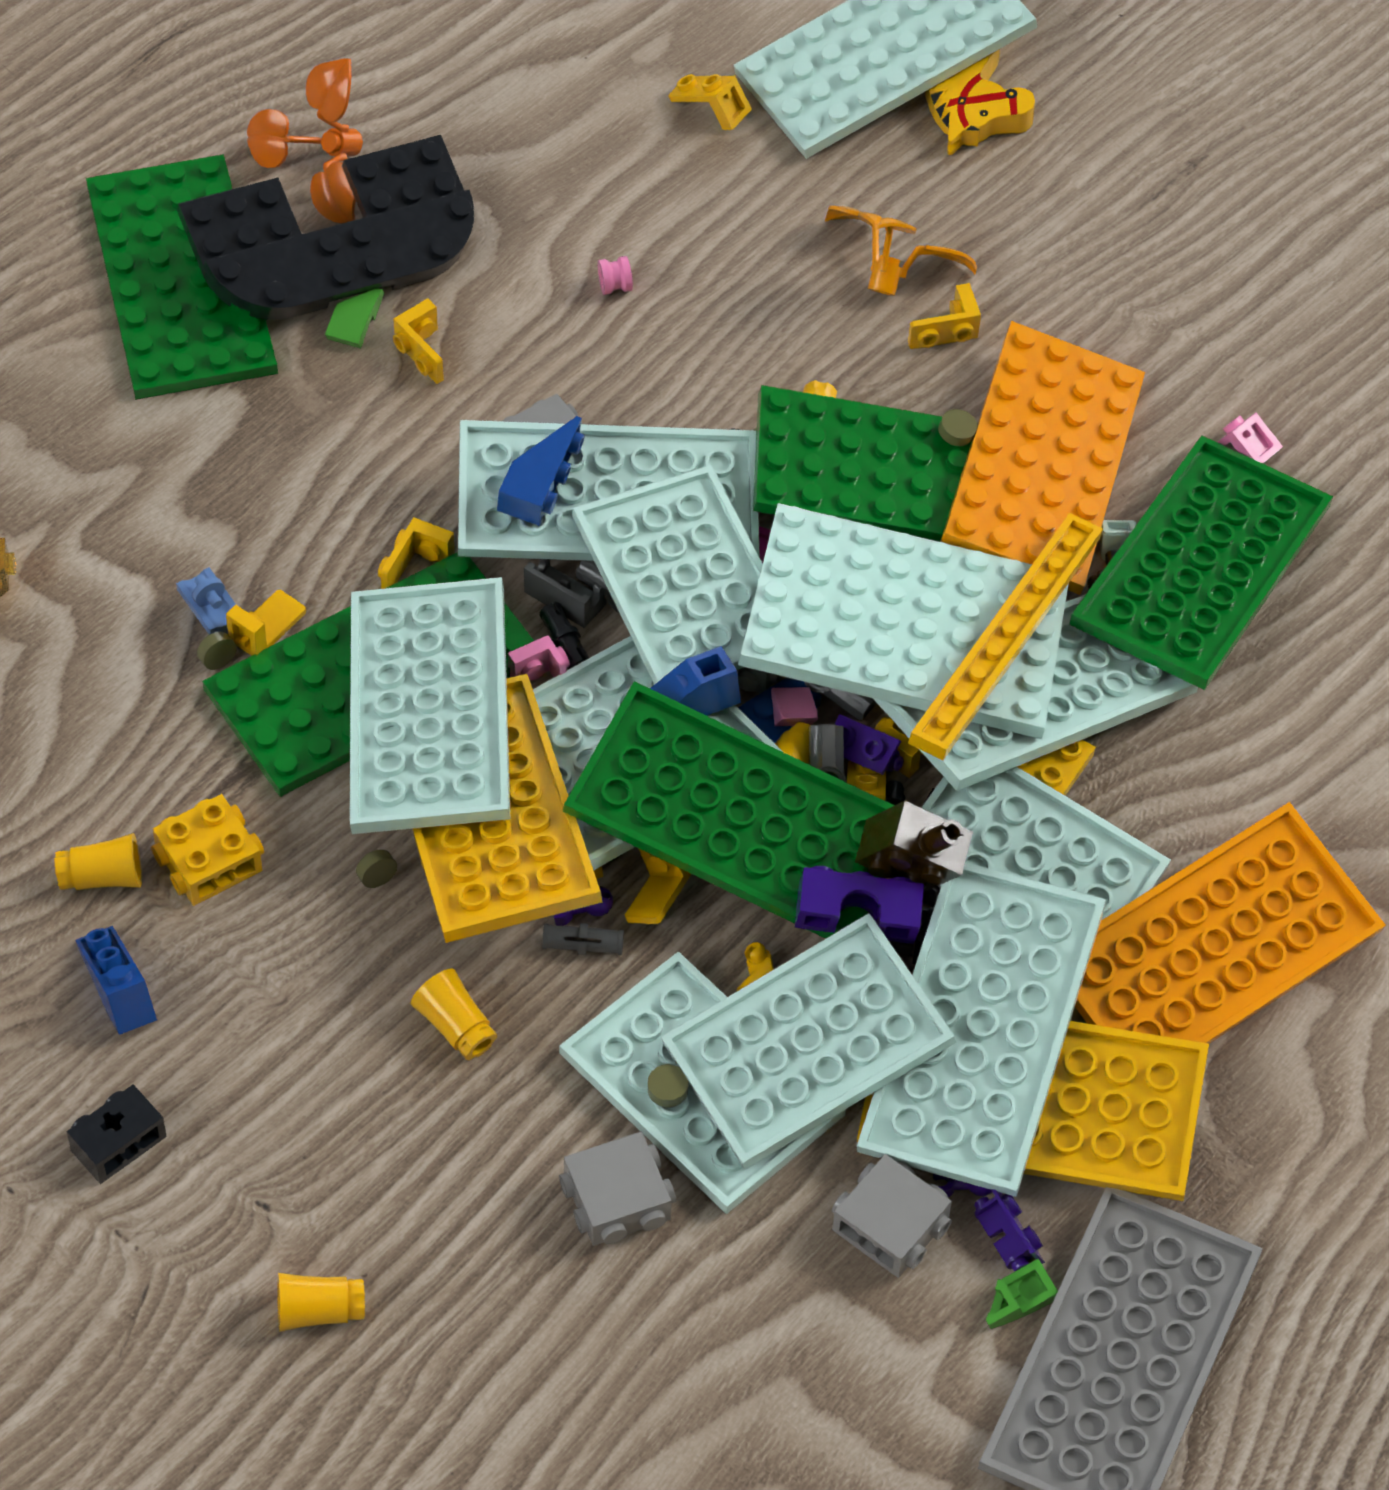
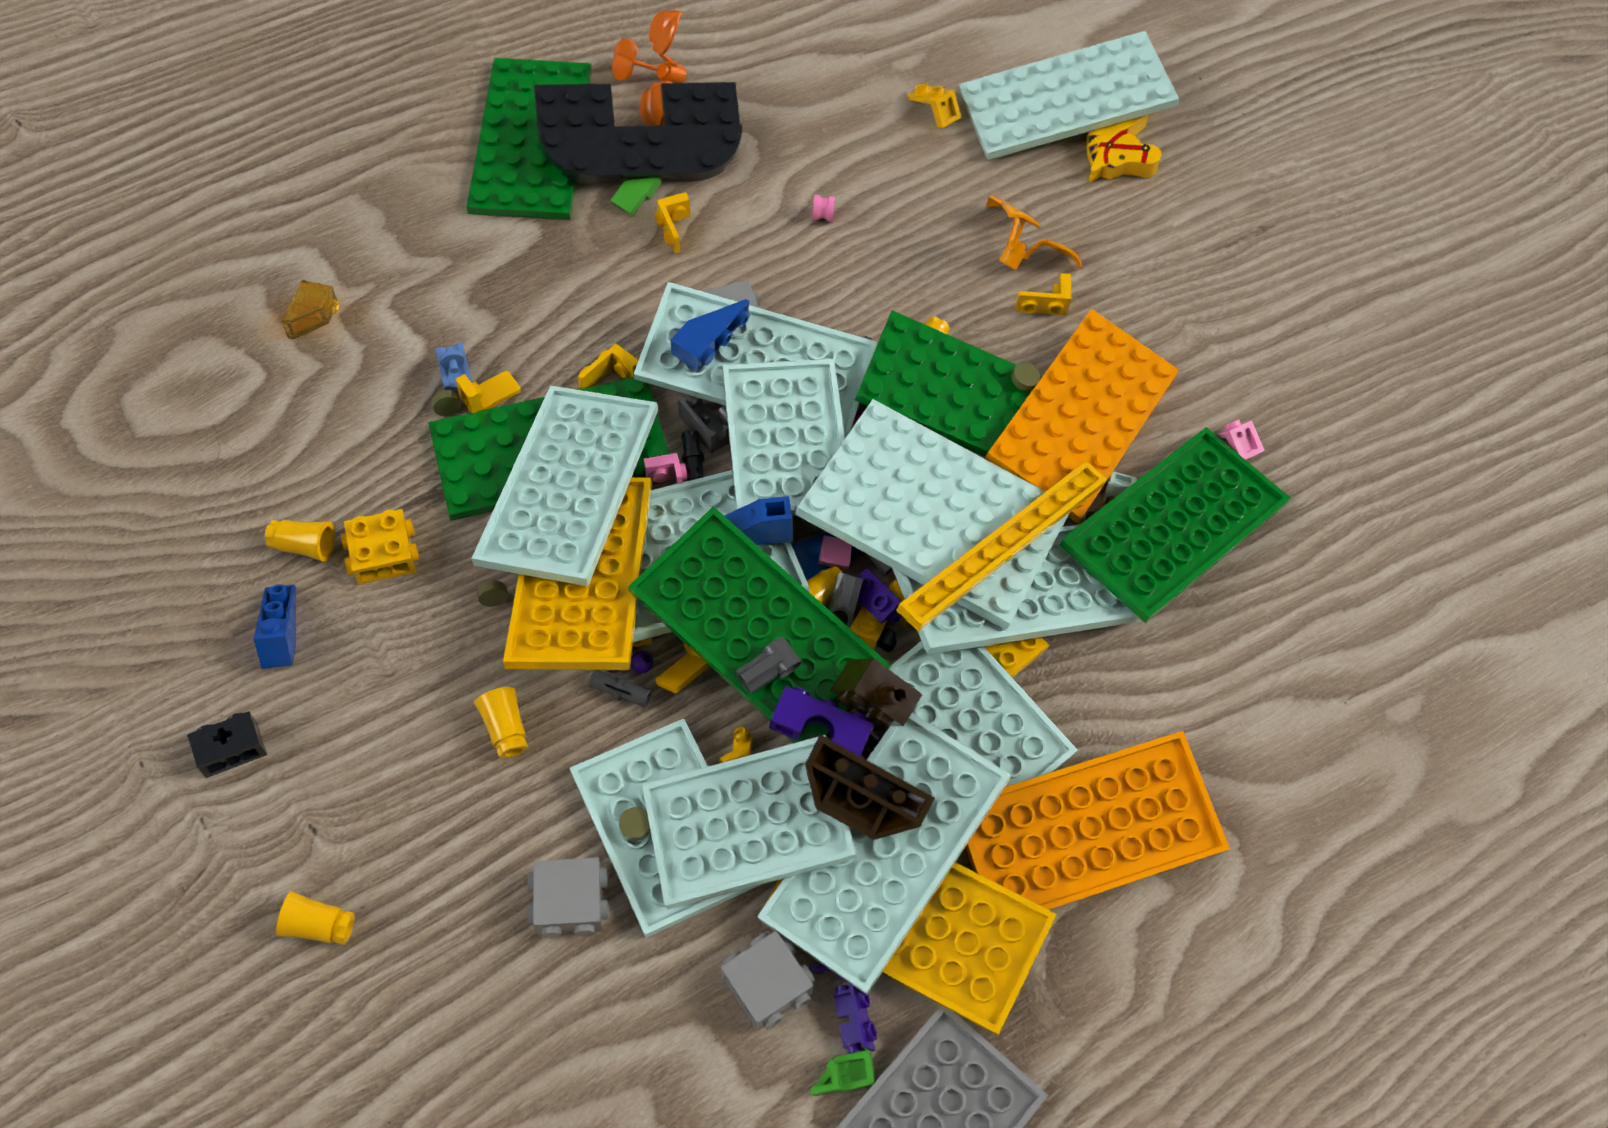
camera: 15 degrees right, 5 degrees up
none -> dark grey piece [736,637,802,695]
none -> dark brown wedge [805,735,935,840]

